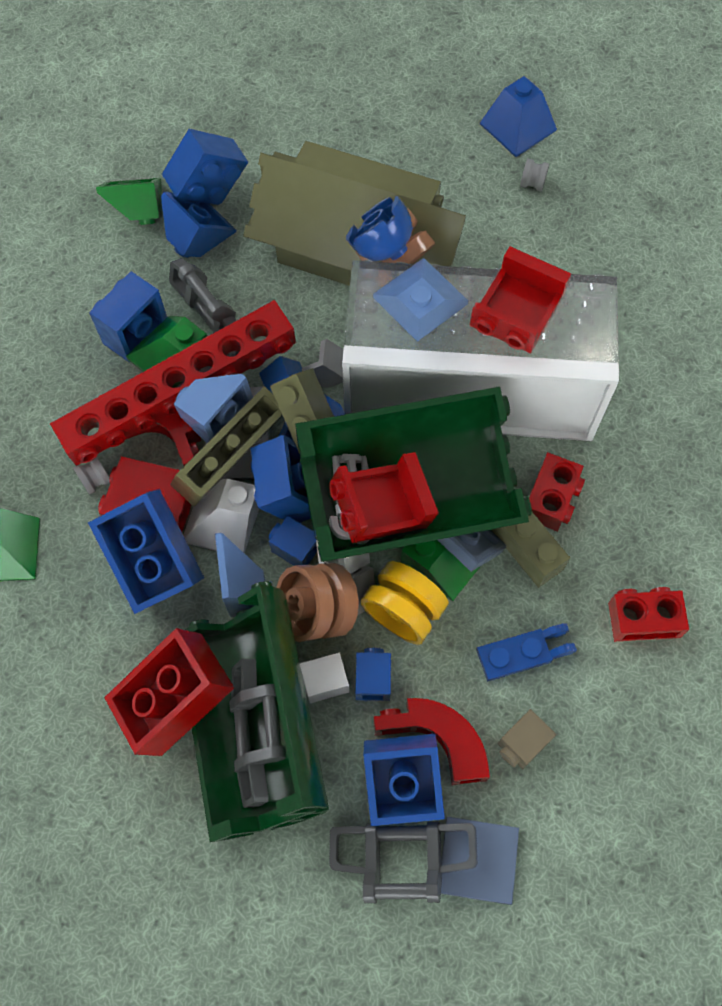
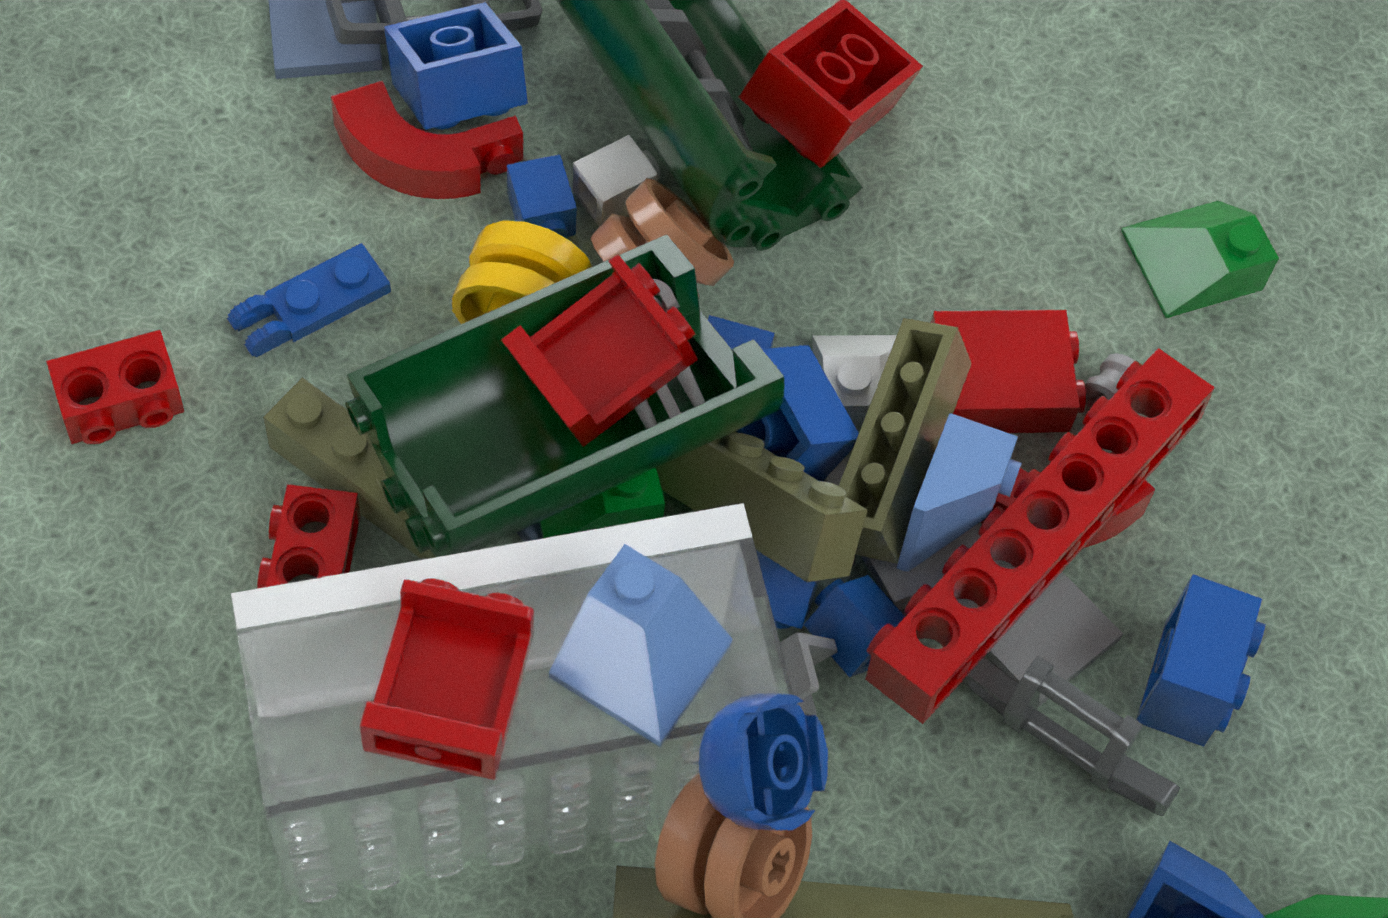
camera: 155 degrees right, 5 degrees down
blue brick [88,489,205,614] -> none
green slope [126,316,208,388] -> none
medium blue slope [215,533,273,617] -> none
dark tan brick [498,709,557,769] -> none

